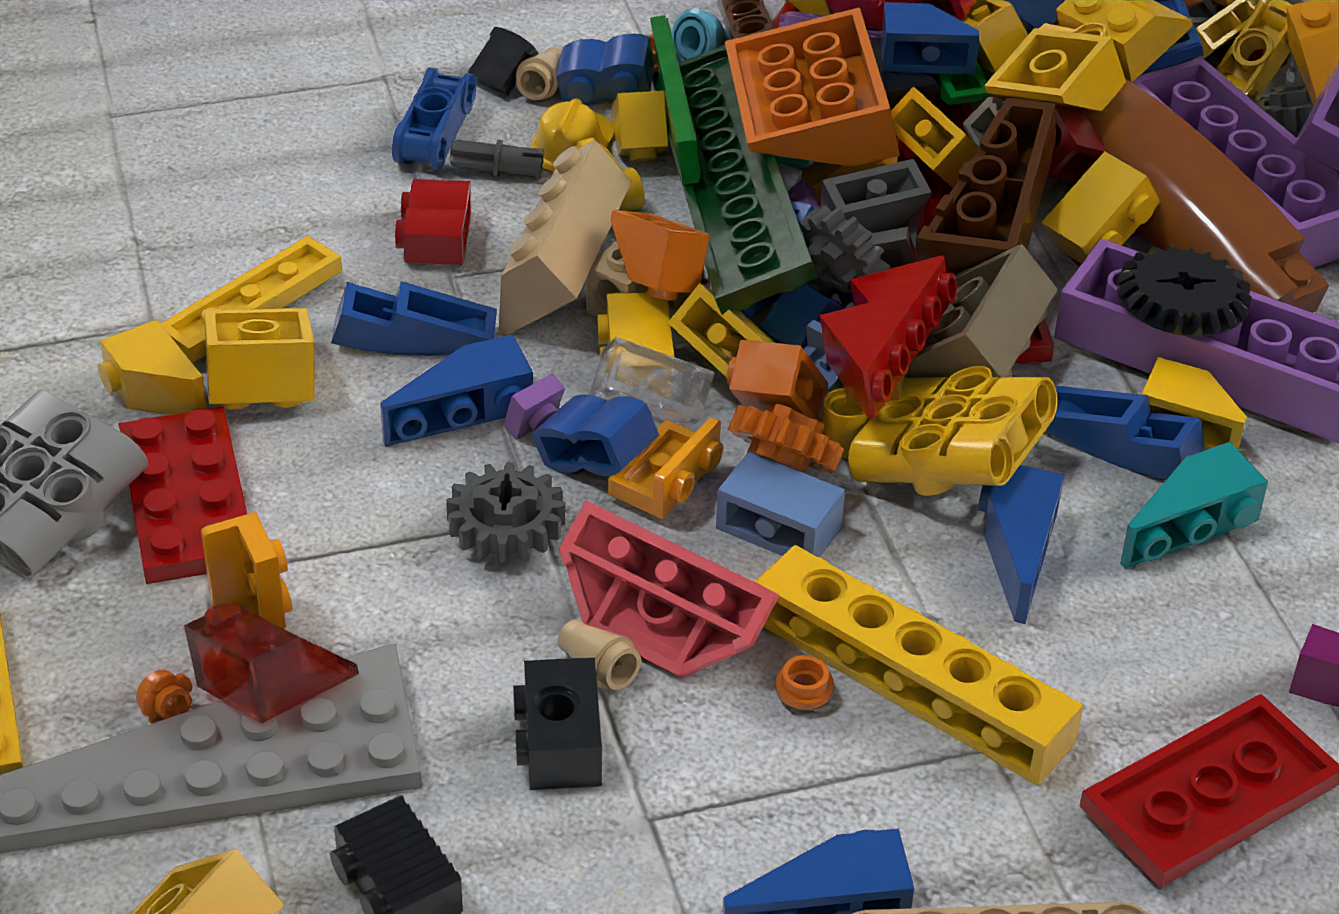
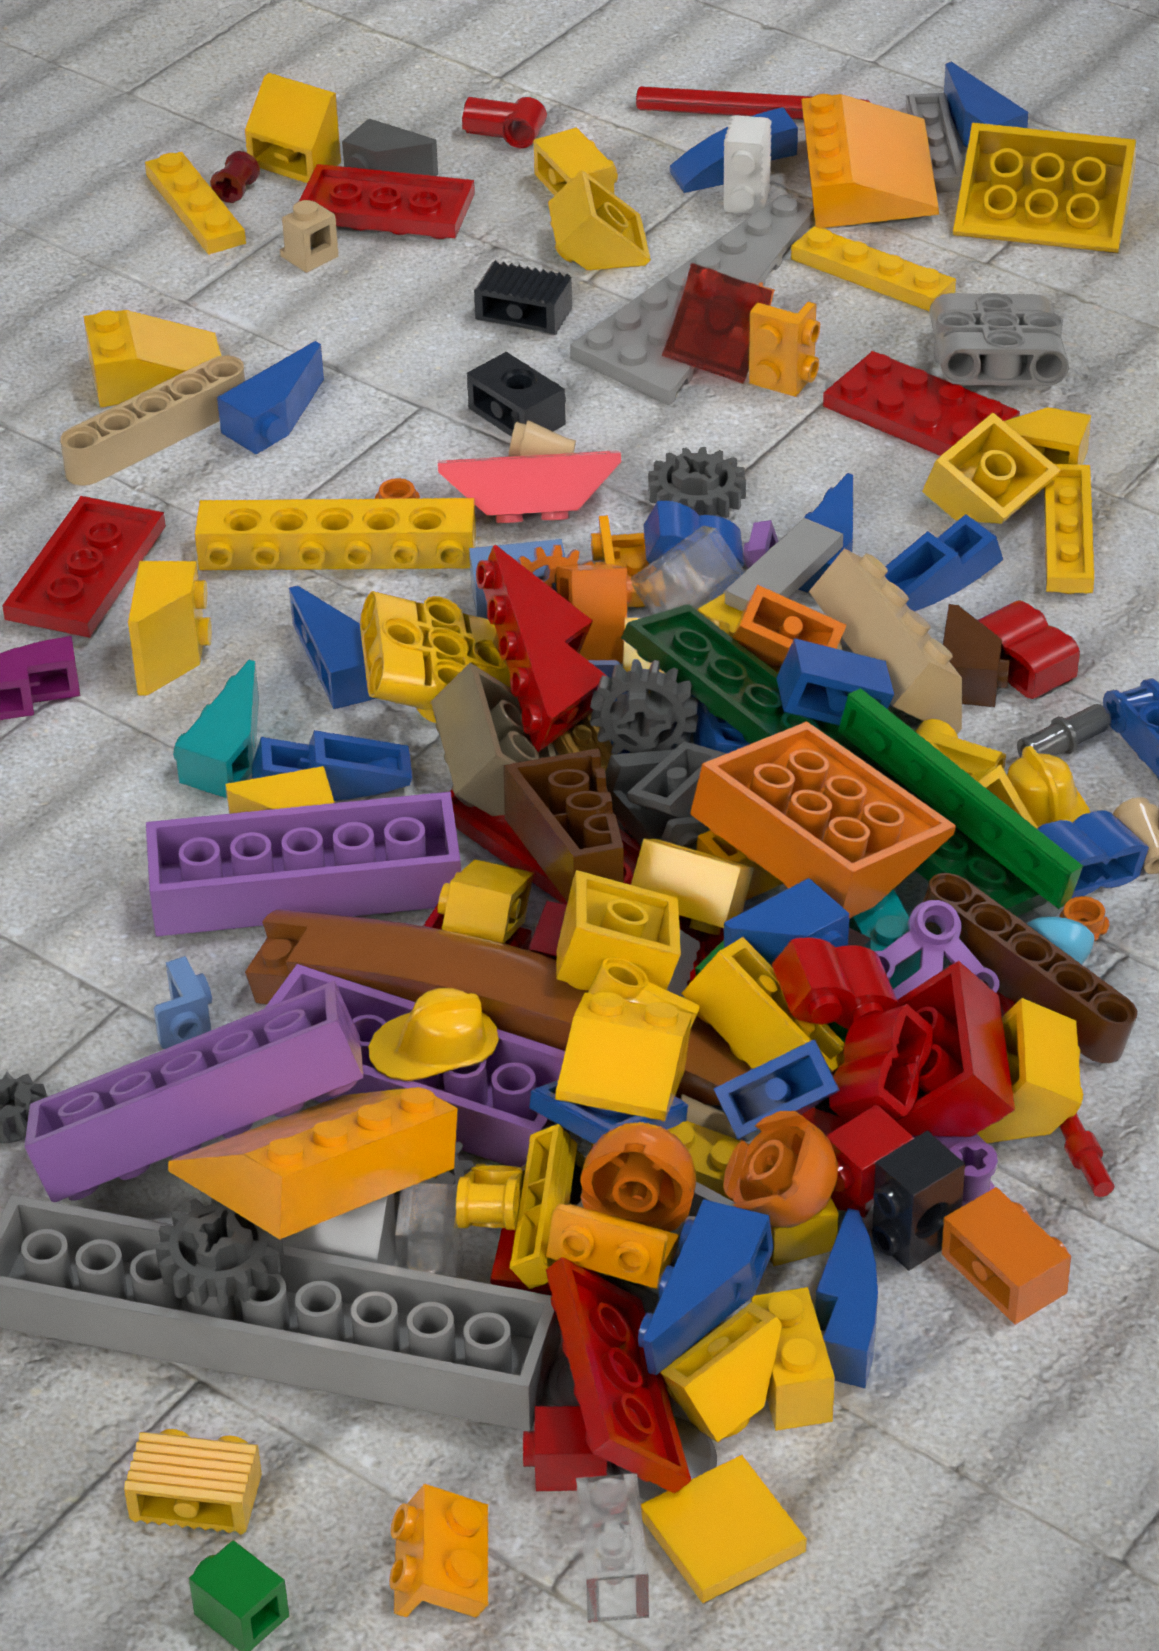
camera: 145 degrees right, 0 degrees up
black gear [1117,245,1252,337] -> none
none -> yellow slope [128,561,212,696]
none -> yellow piece [368,988,499,1081]
none -> light grey tile [725,518,843,611]
none -> blue brick [776,638,894,725]
none -> reddish brown slope [943,604,1010,707]

